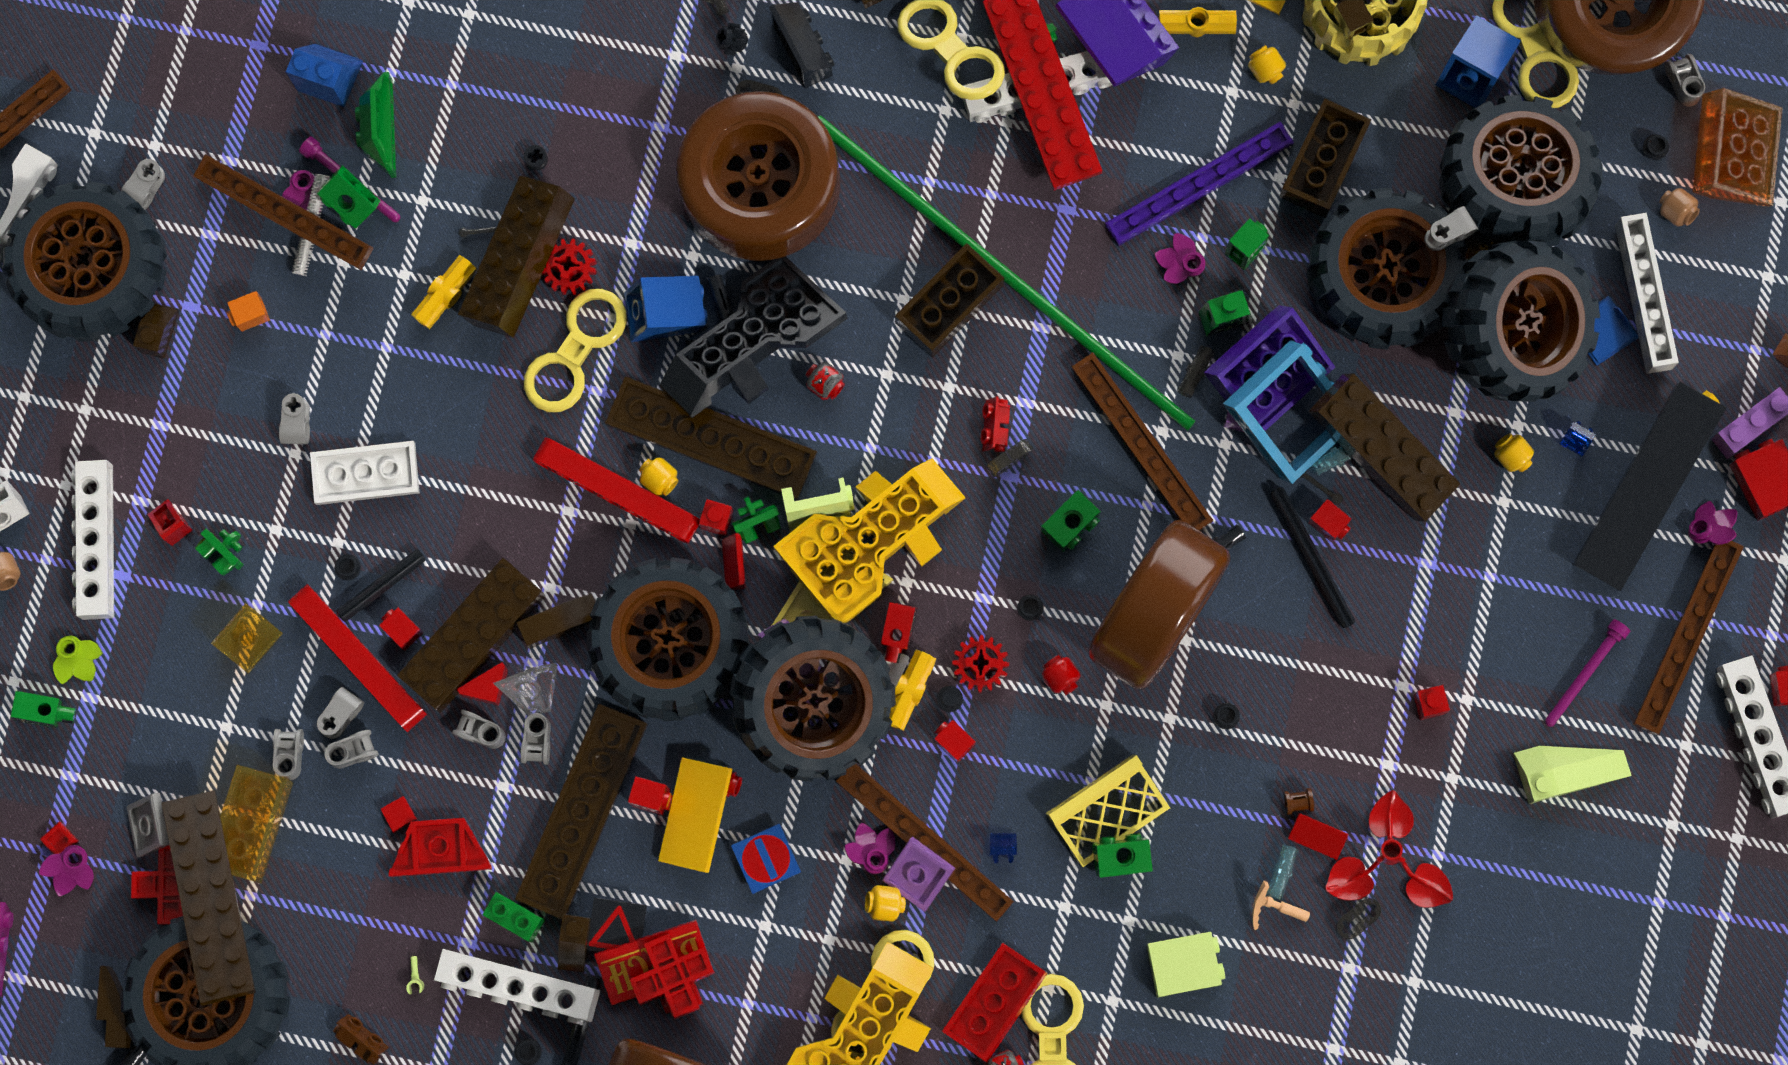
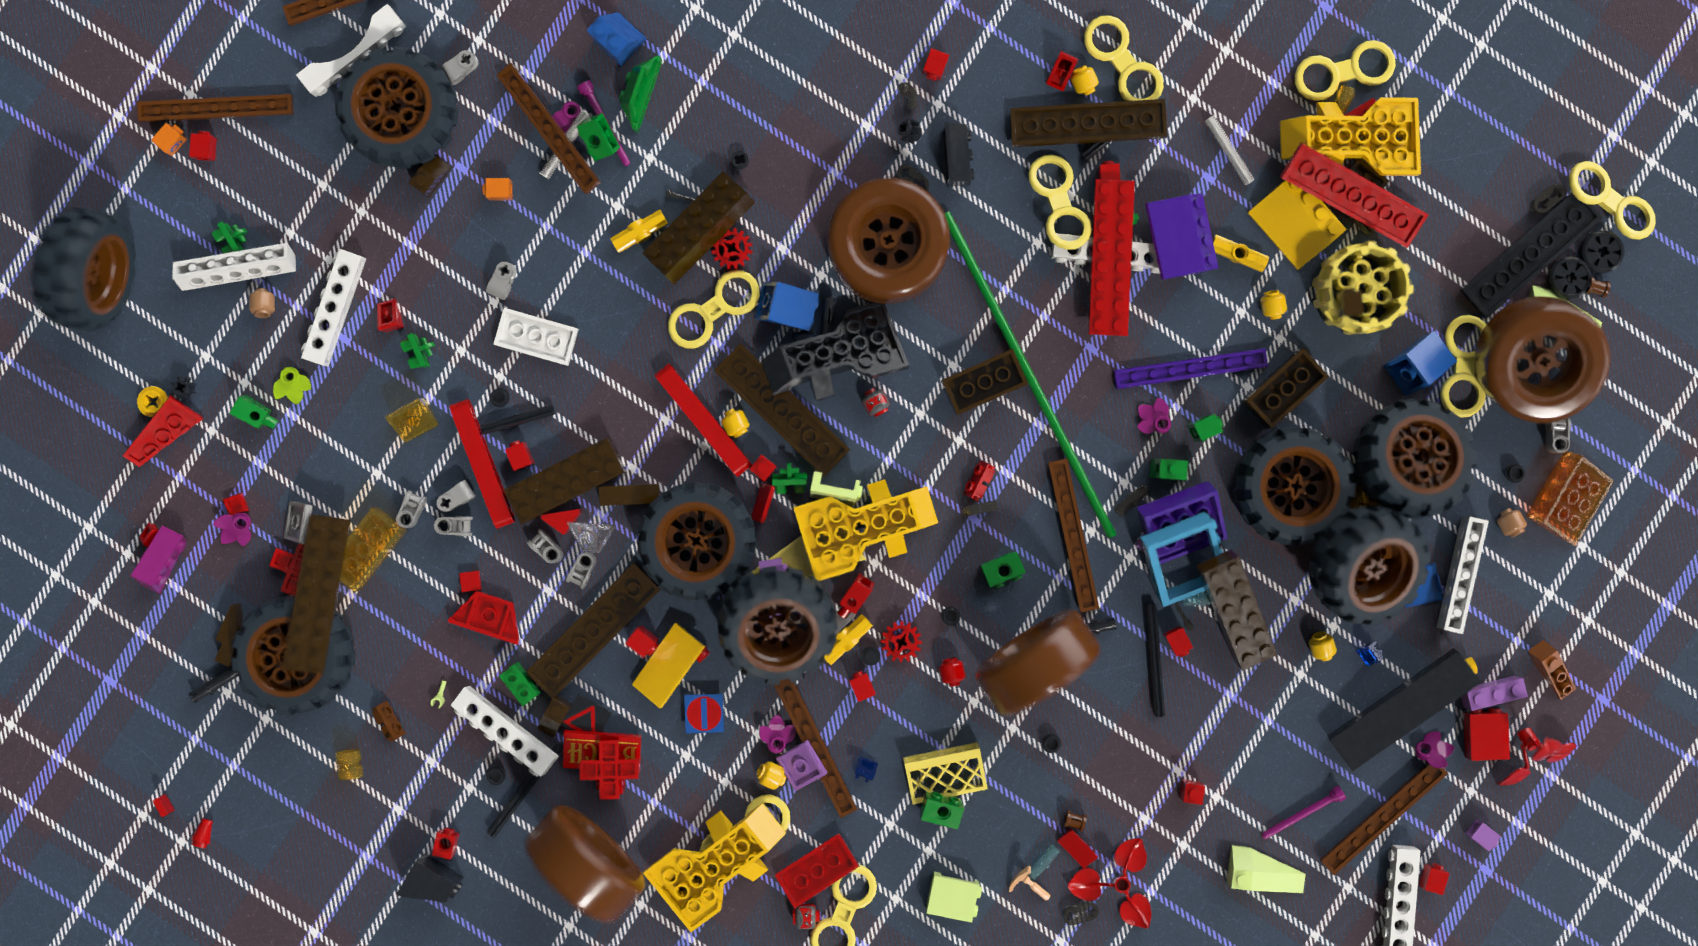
camera: 10 degrees right, 10 degrees up
light grey piece [1425,206,1478,251] -> none

